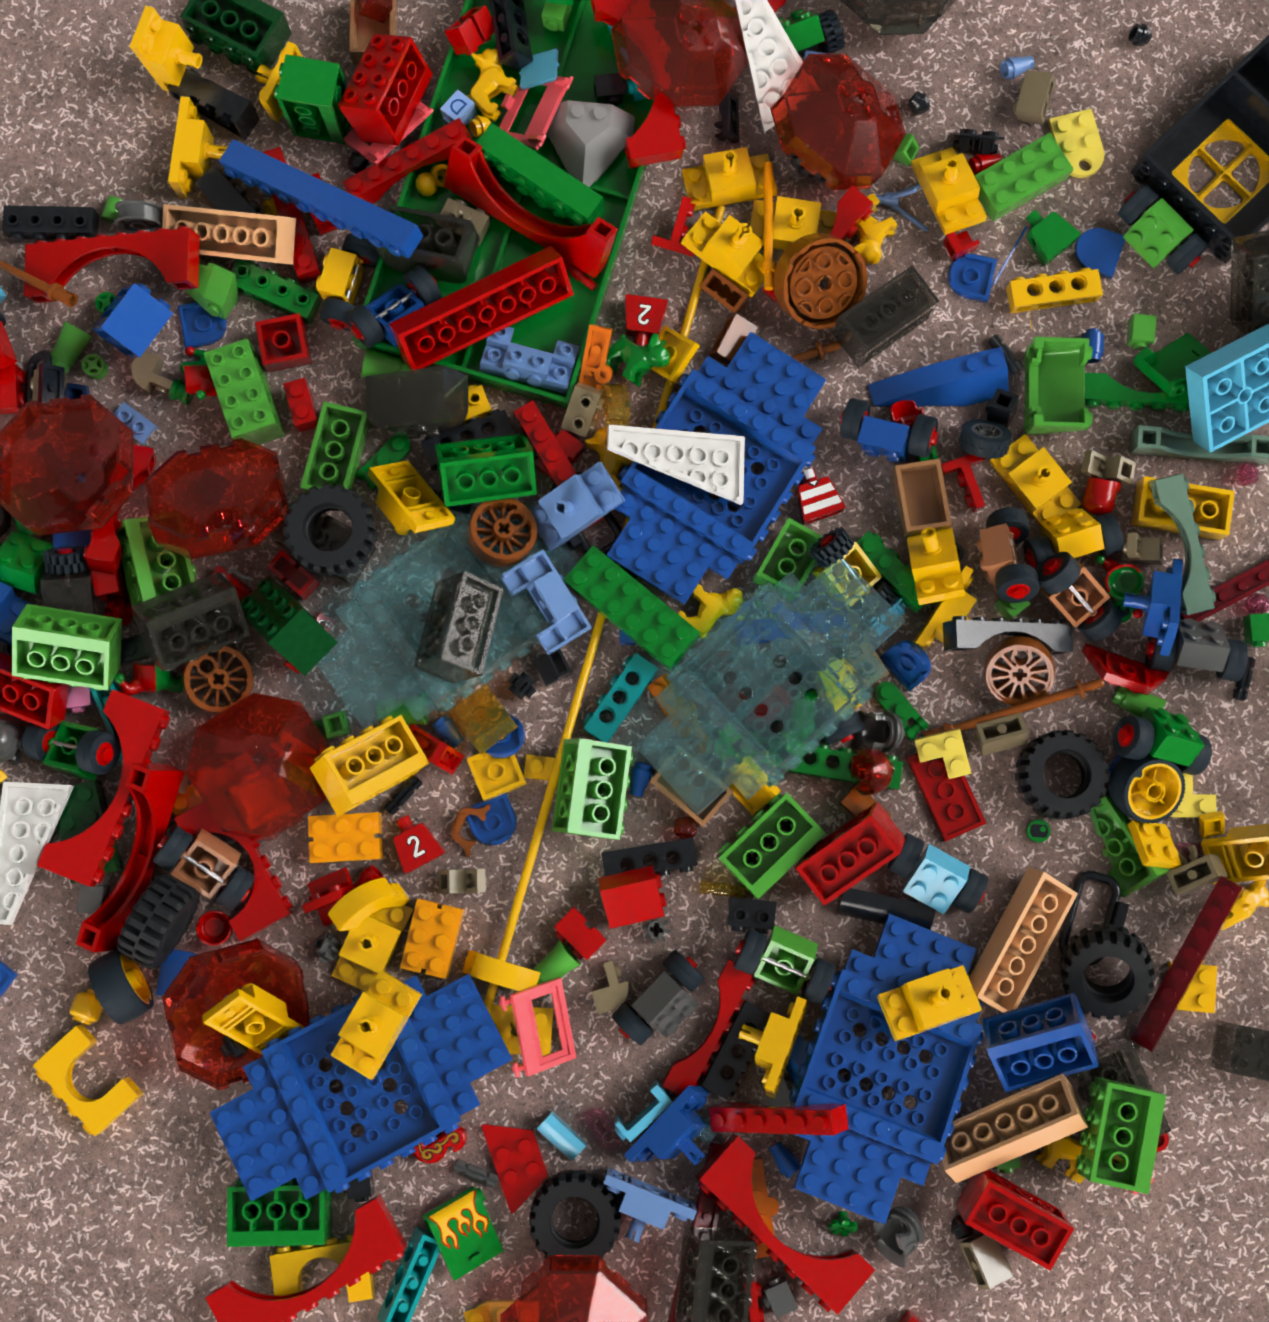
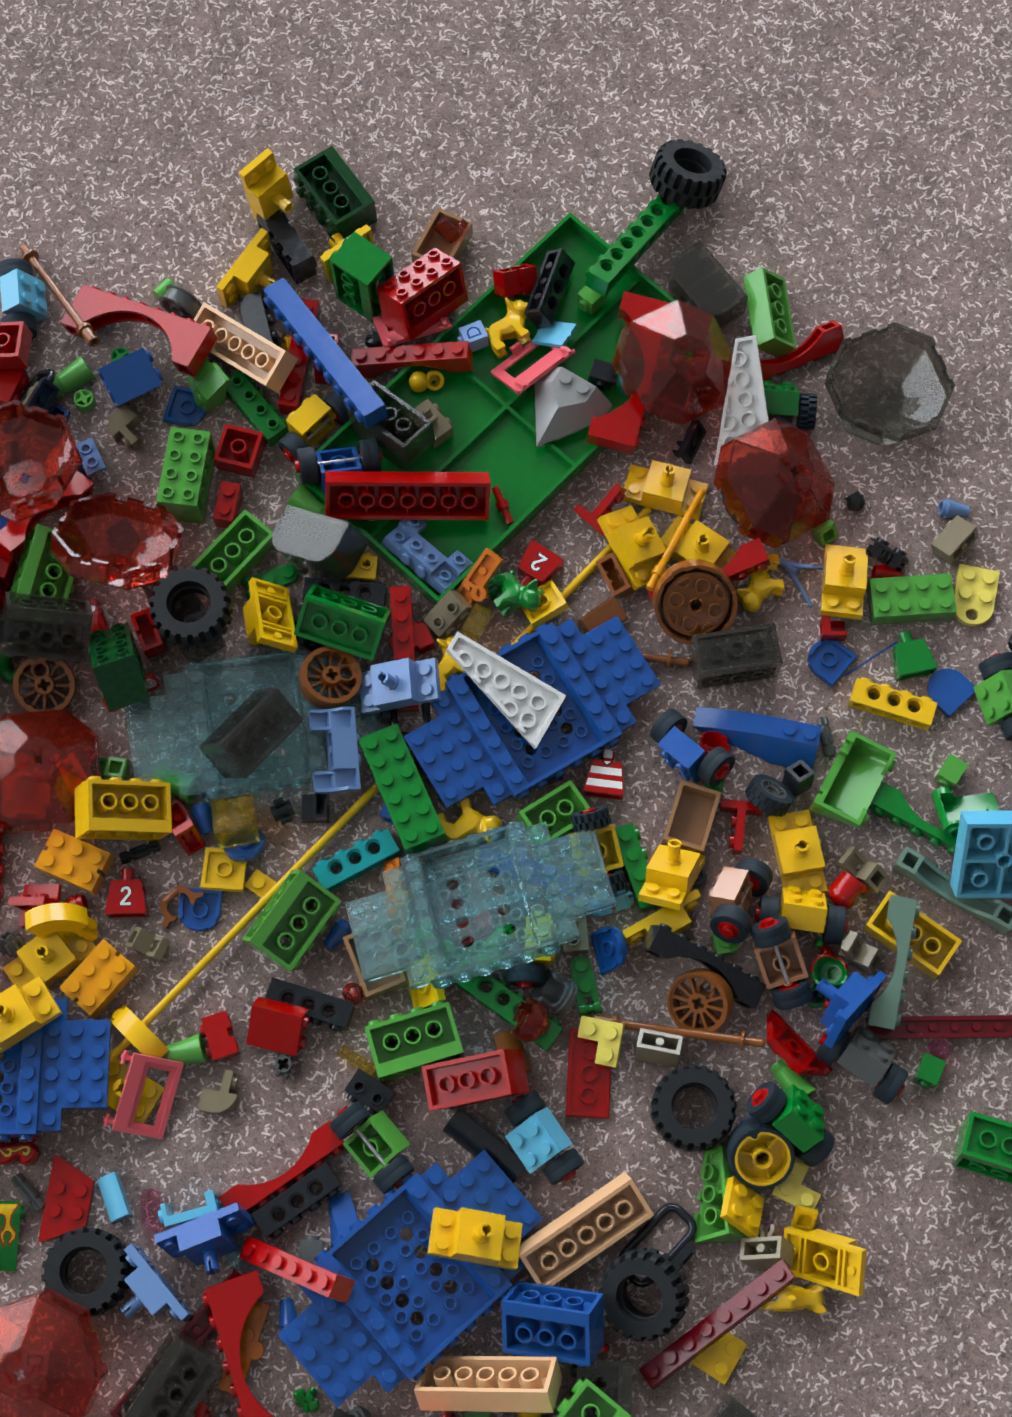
camera: 30 degrees right, 10 degrees down
black brick [2,205,99,242] -> none
green wheel [169,378,194,406] -> none
red piece [180,346,217,400] -> none
red arch [444,135,618,278] -> none
yellow plate [469,115,491,138] -> none
green brick [476,123,604,226] -> none
brick [611,950,705,1046] -> none
yellow brick [739,996,807,1099] -> none
tile [1026,819,1051,843] -> none
blue brick [1081,328,1104,363] -> none
black axle [1233,656,1256,701] -> none
clear pink plate [1236,463,1259,486] -> none

